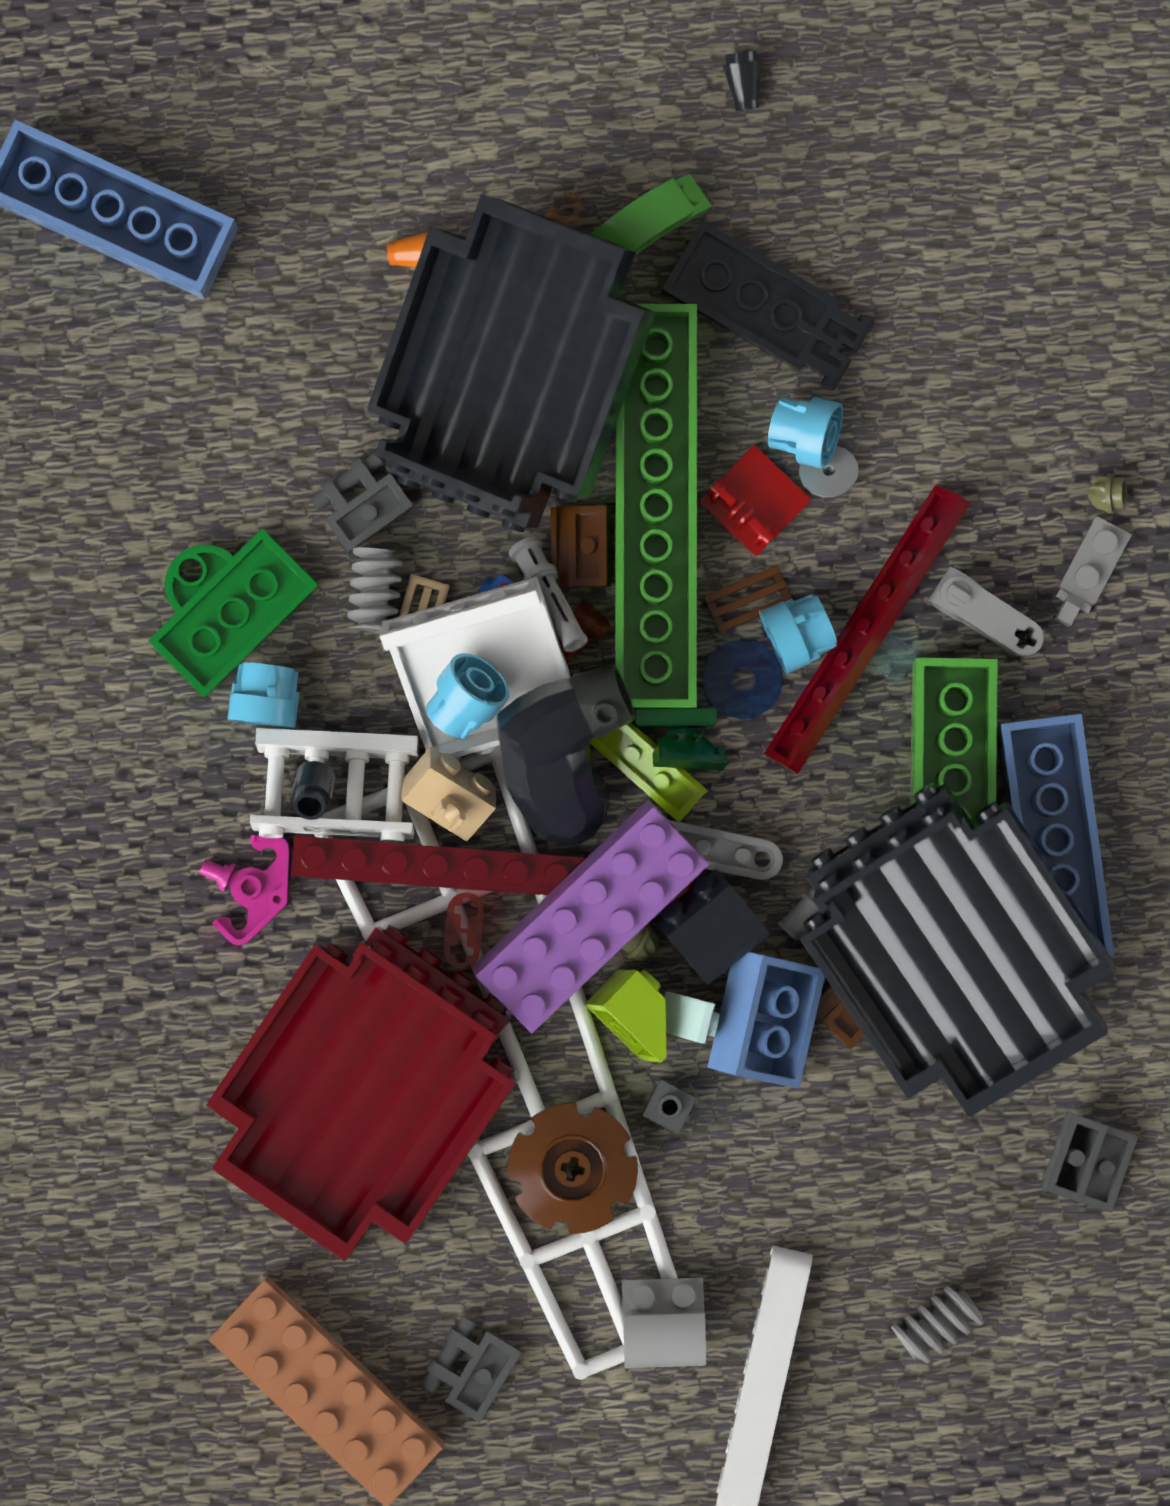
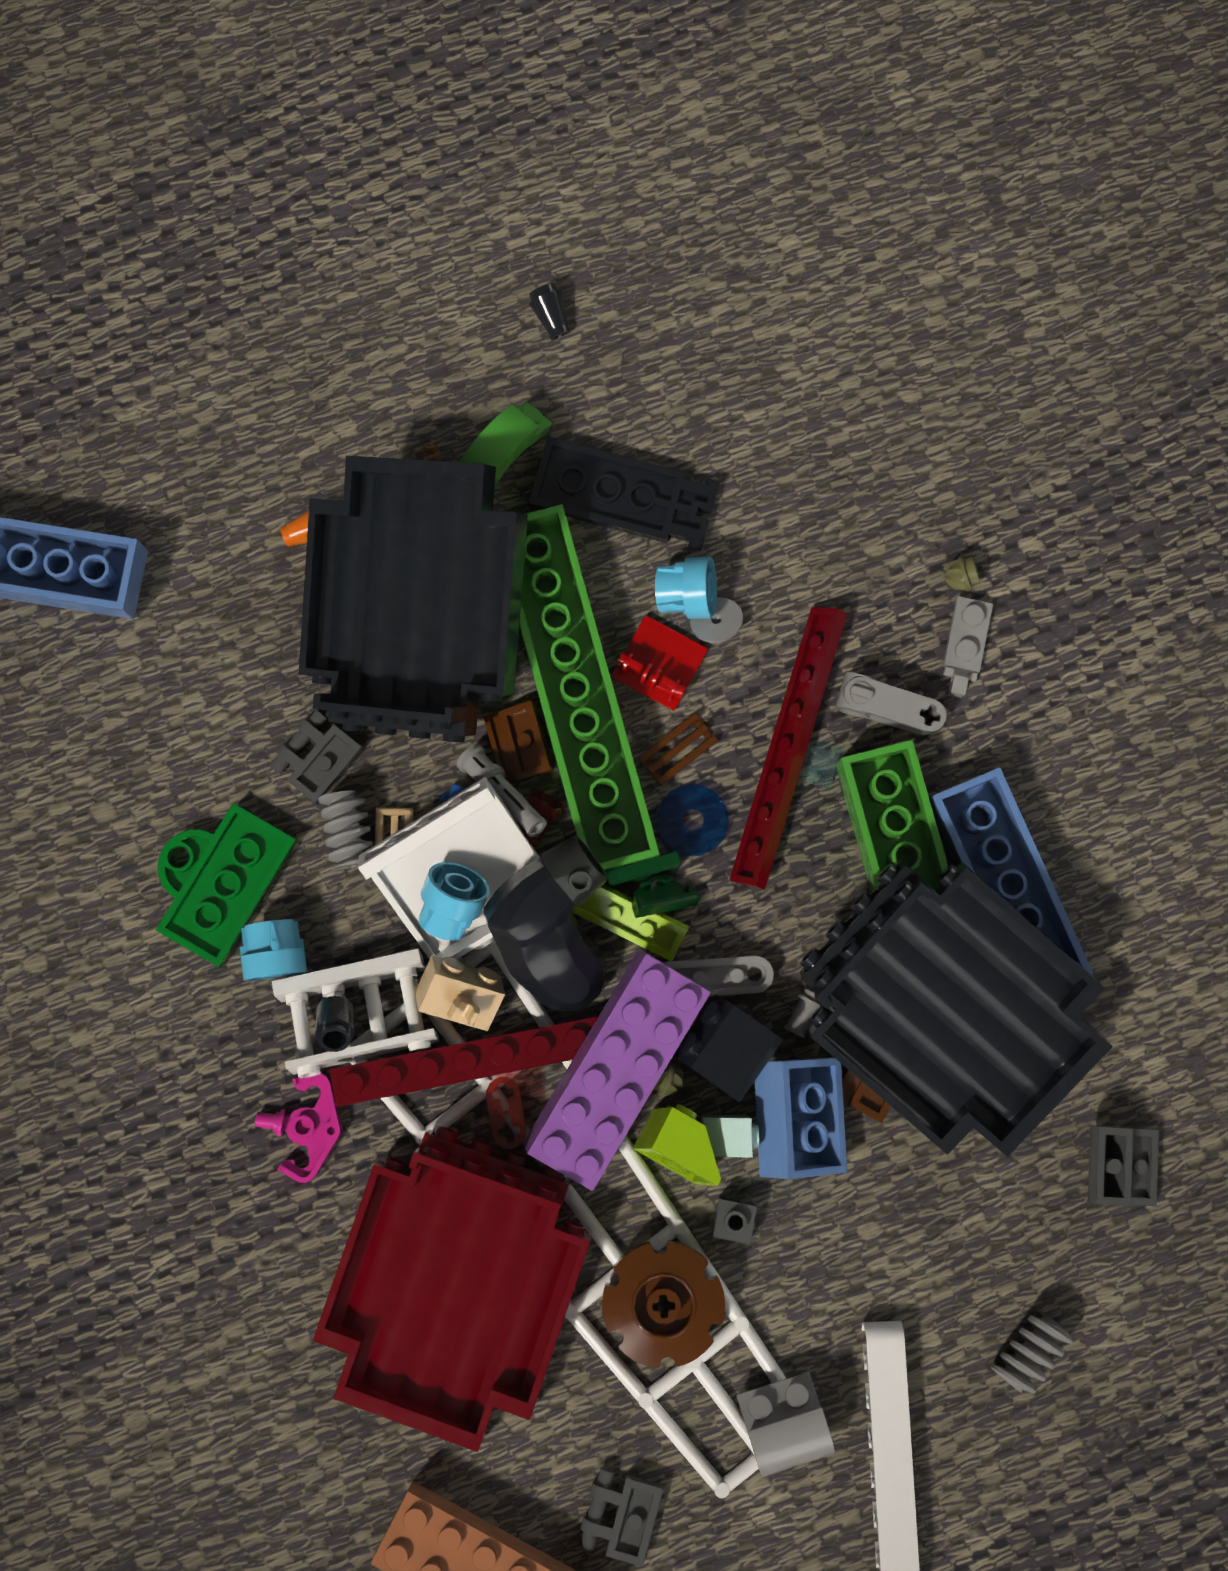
camera: 20 degrees left, 5 degrees down
medium azure piece [759,594,837,674] -> none

